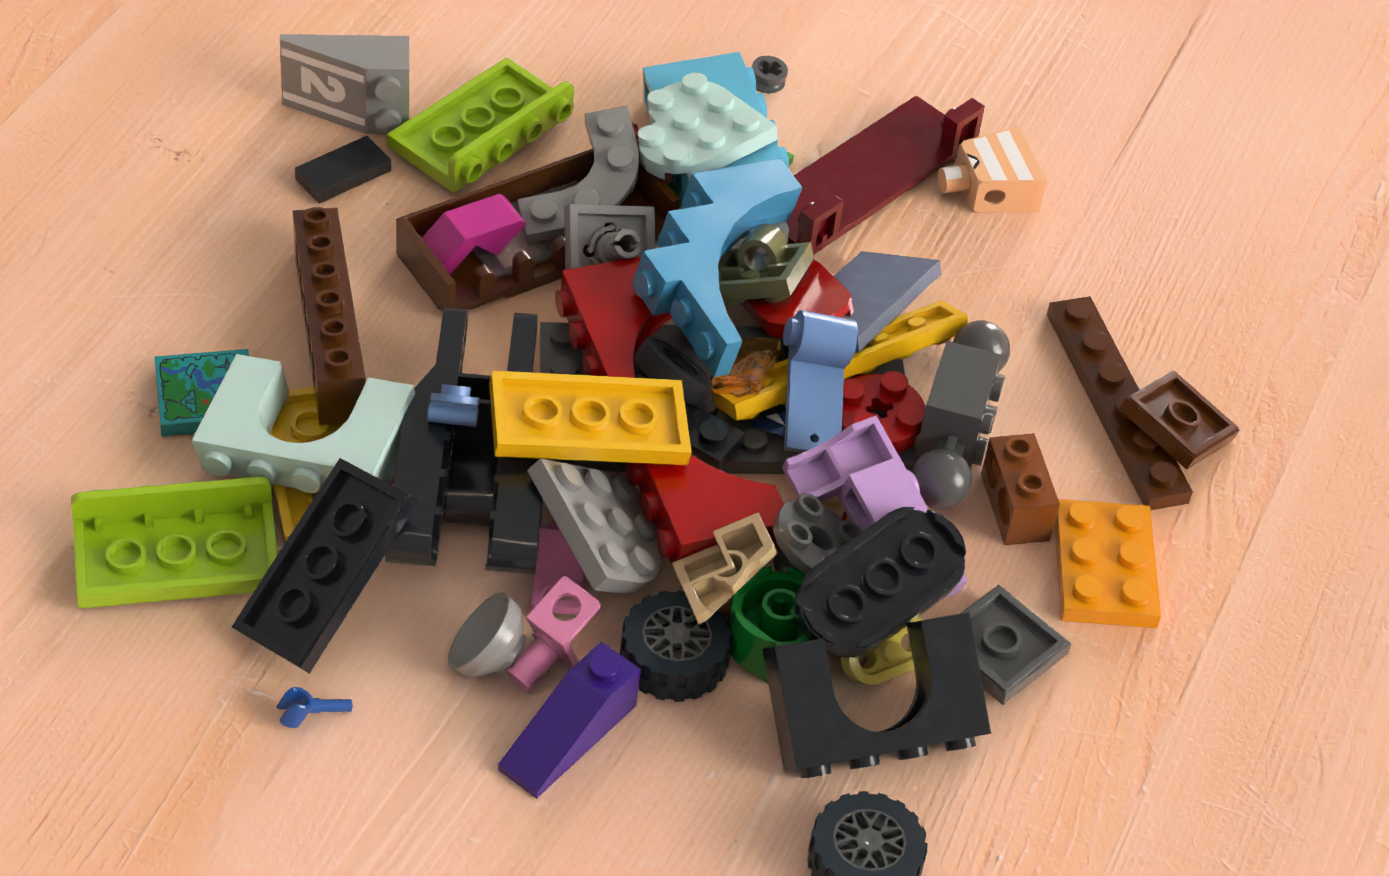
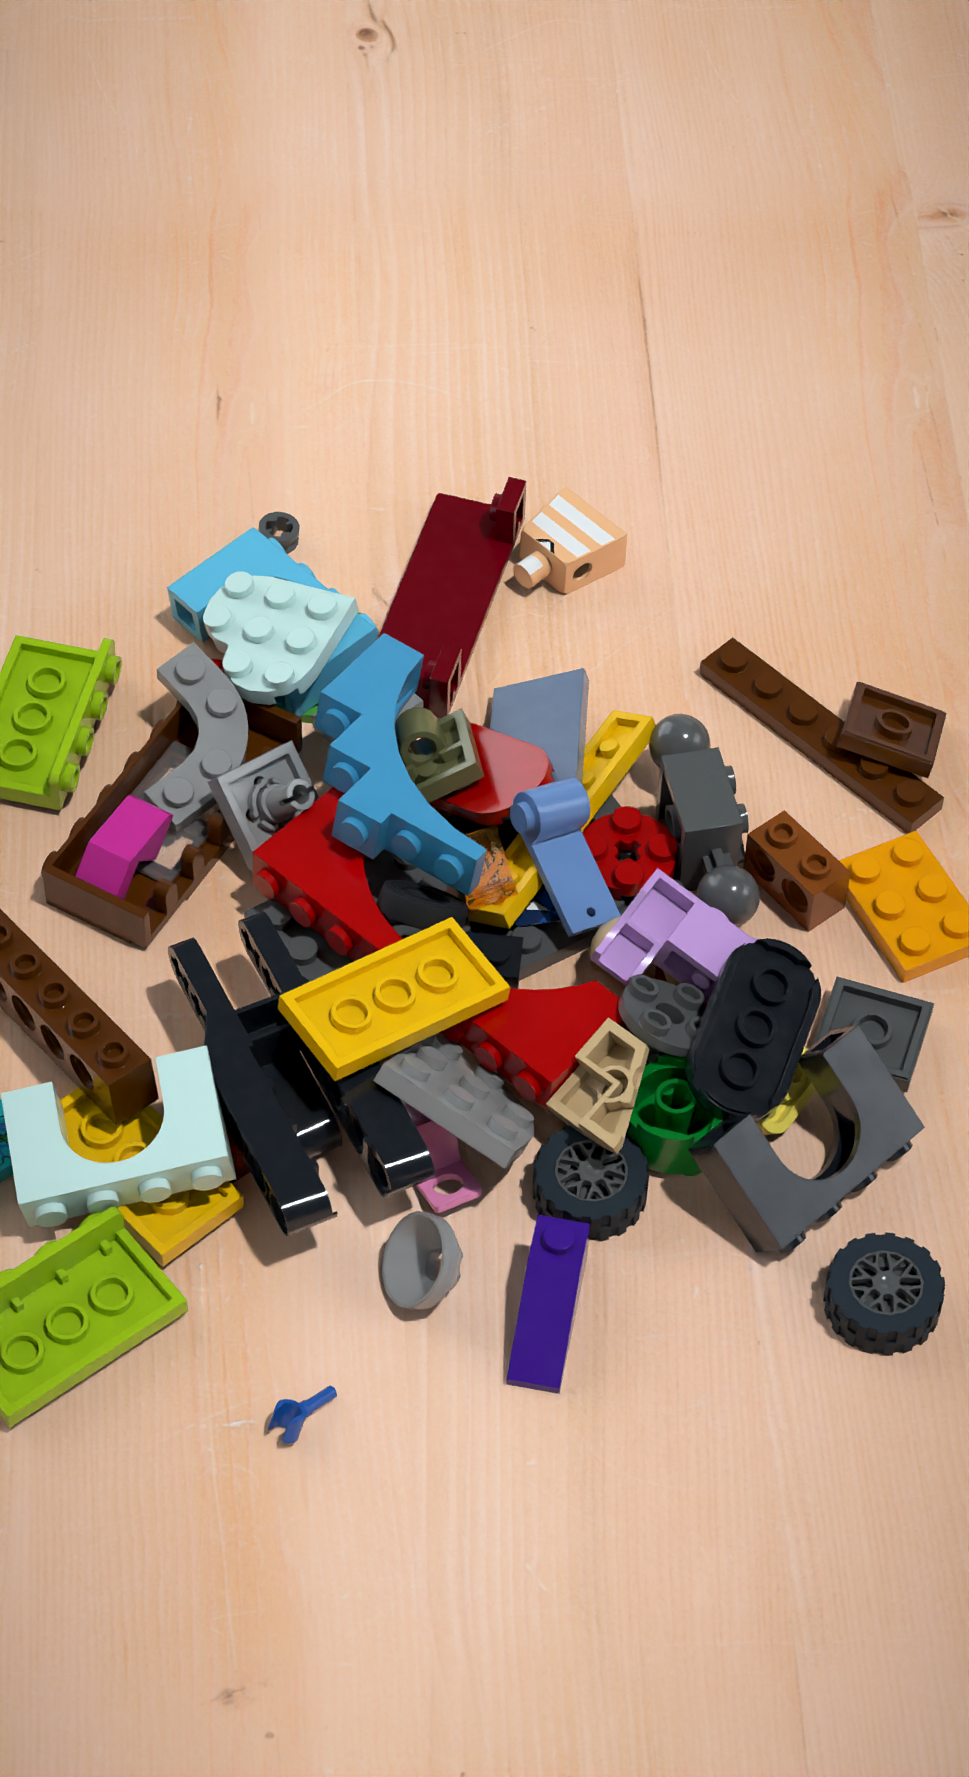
camera: 25 degrees left, 5 degrees up
black tile [232,458,418,674] -> none
medium blue plate [427,384,480,427] -> none
bright pink bracket [505,576,601,692] -> none

